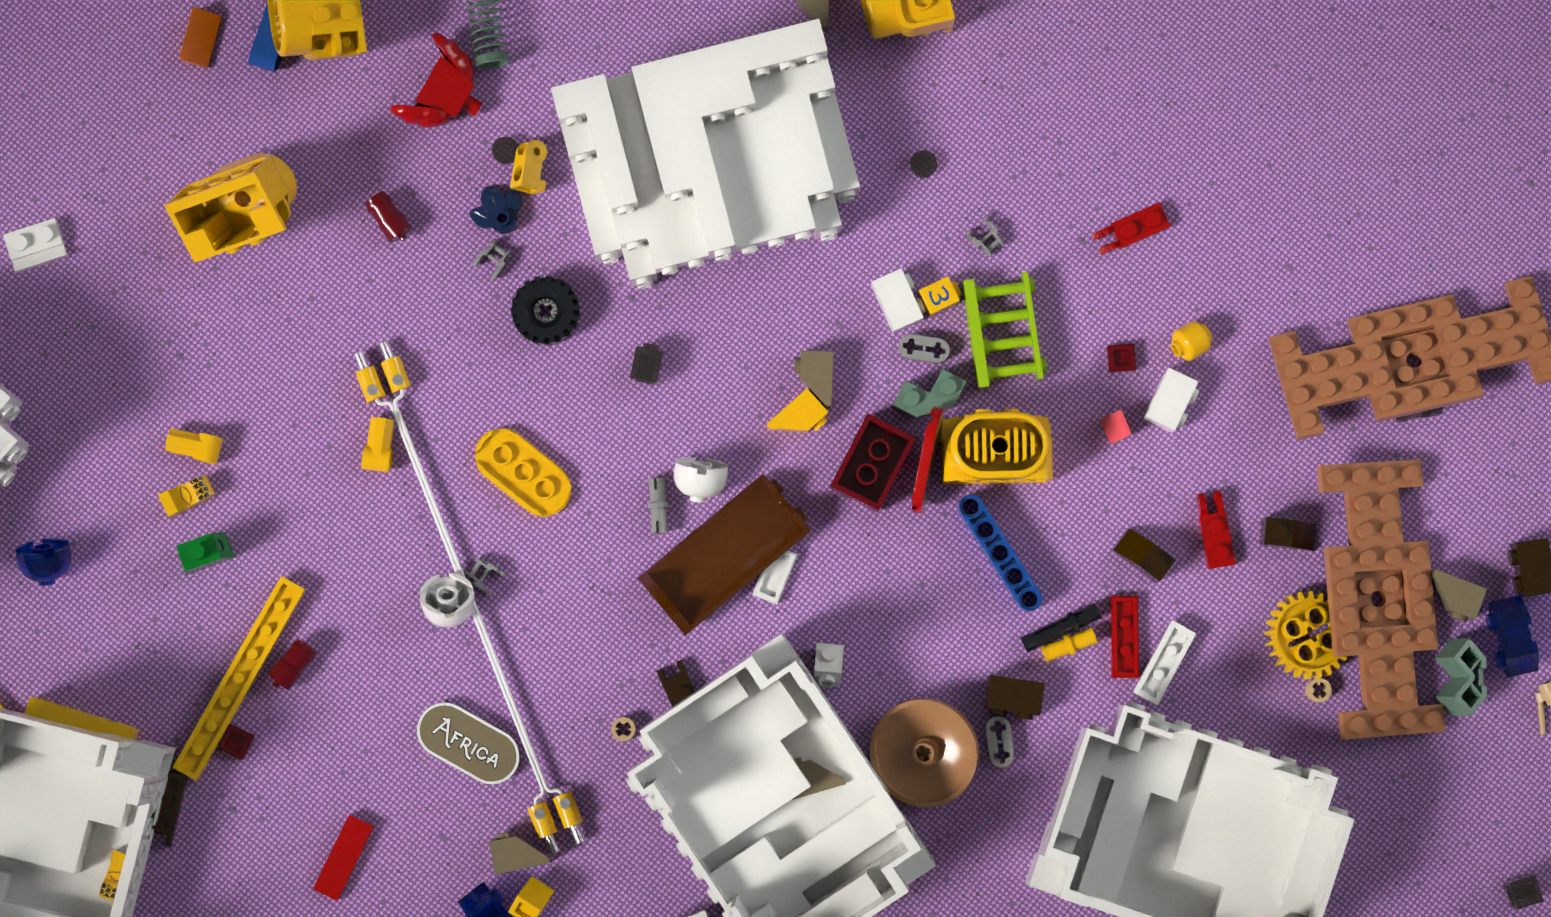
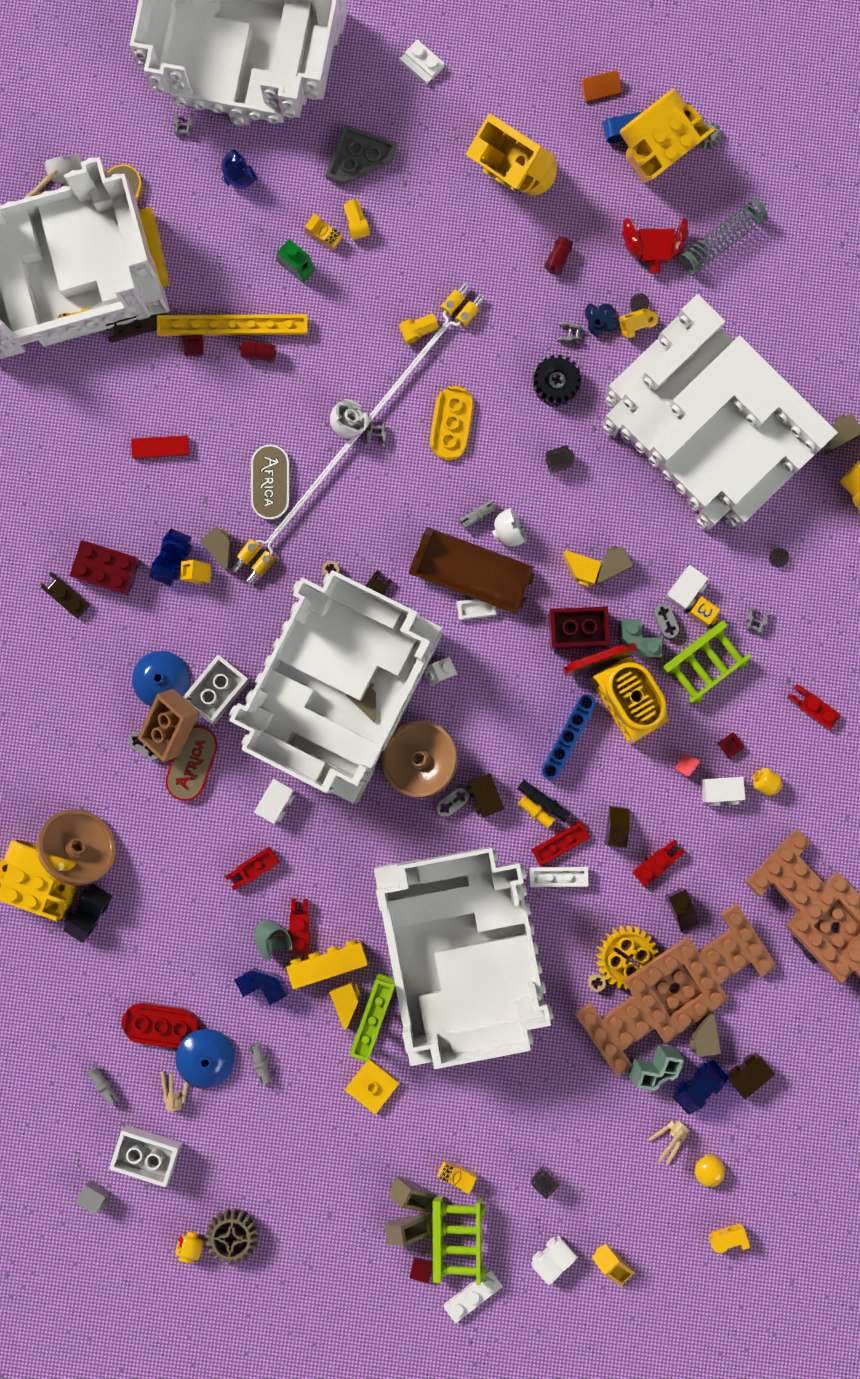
camera: 60 degrees right, 0 degrees up
none -> dark grey plate [325,125,397,185]

